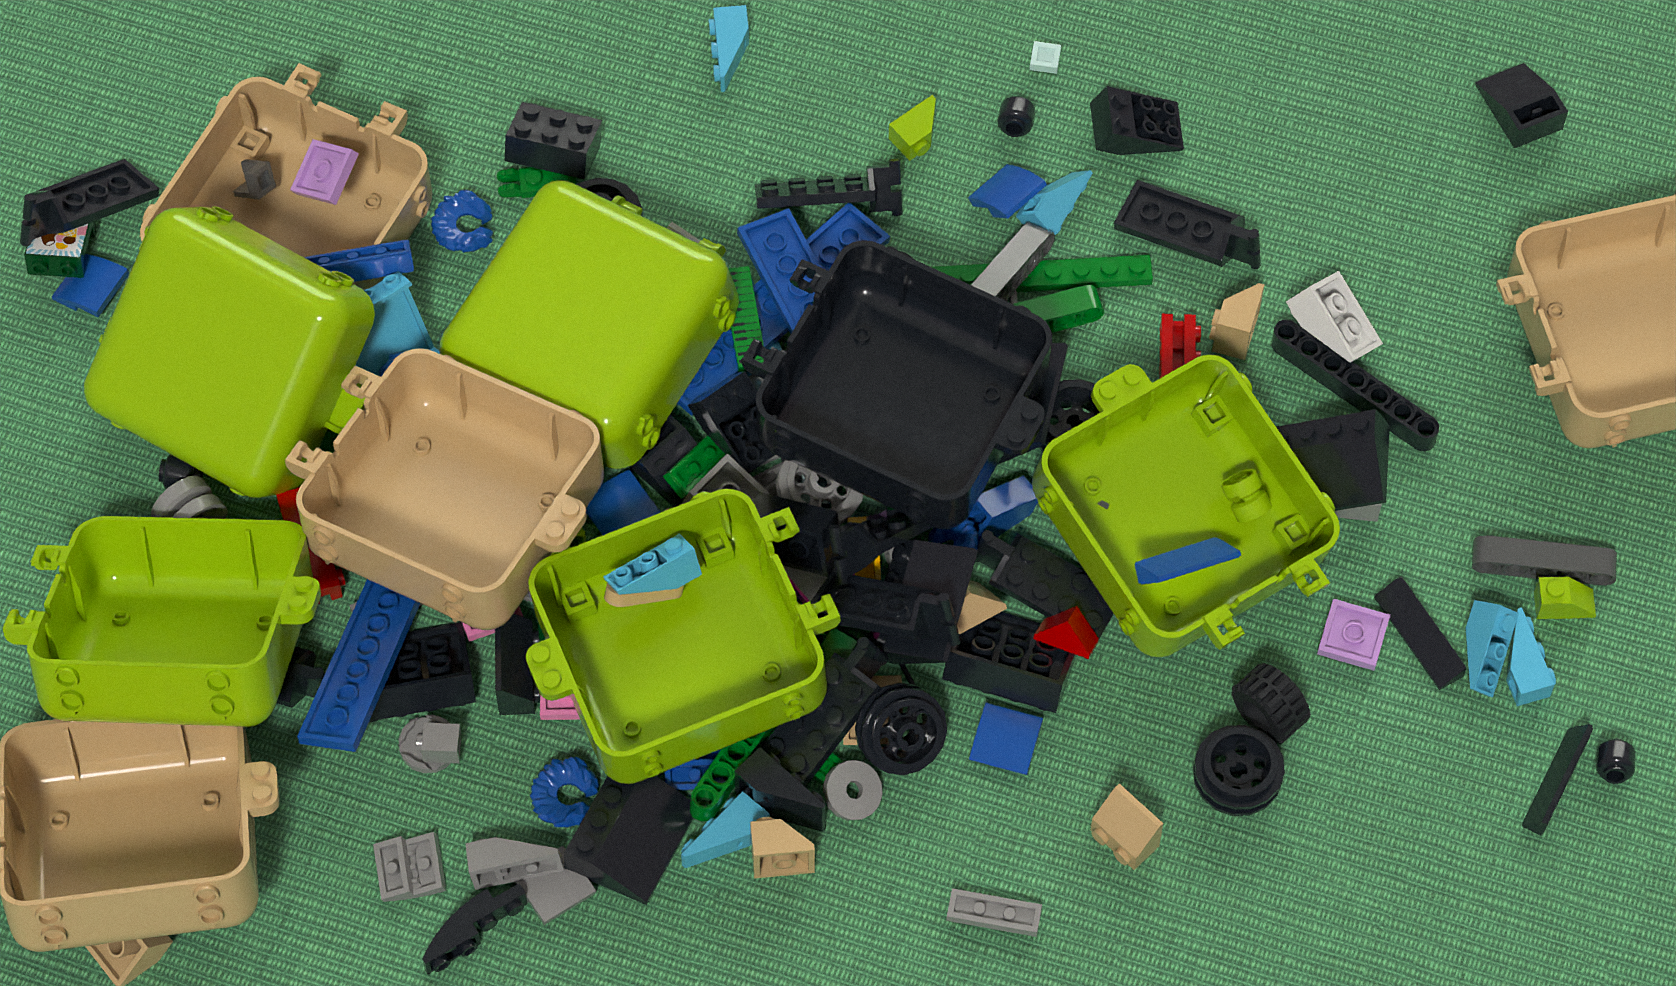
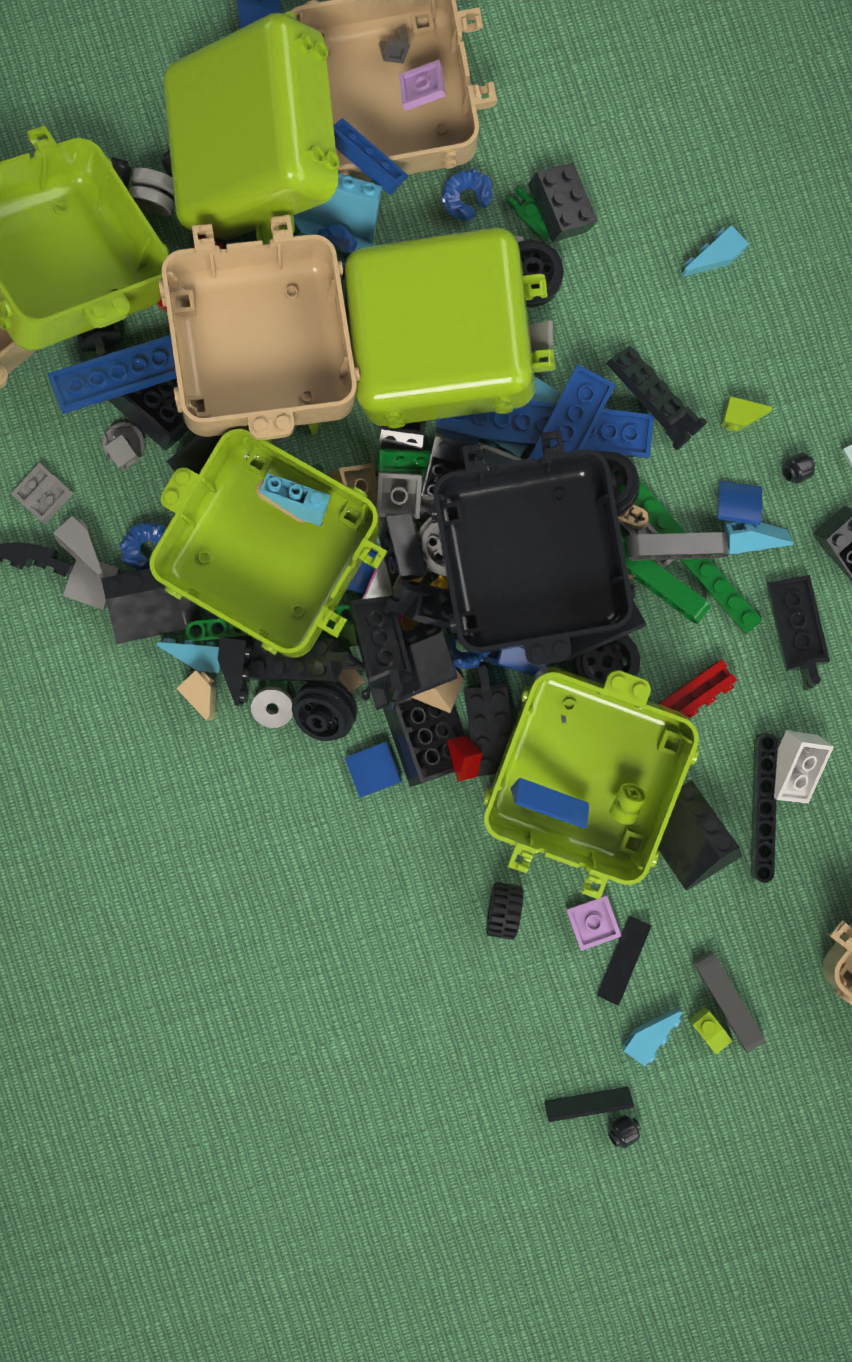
camera: 55 degrees right, 25 degrees up
blue slope [586,470,661,535] -> none
green tile [728,266,764,373] -> none
light grey plate [946,888,1042,937] -> none
tan slope [1091,784,1163,870] -> none
black wheel [1193,725,1285,816] -> none
tan slope [1209,283,1264,360] -> none
medium azure slope [1466,600,1519,698] -> none

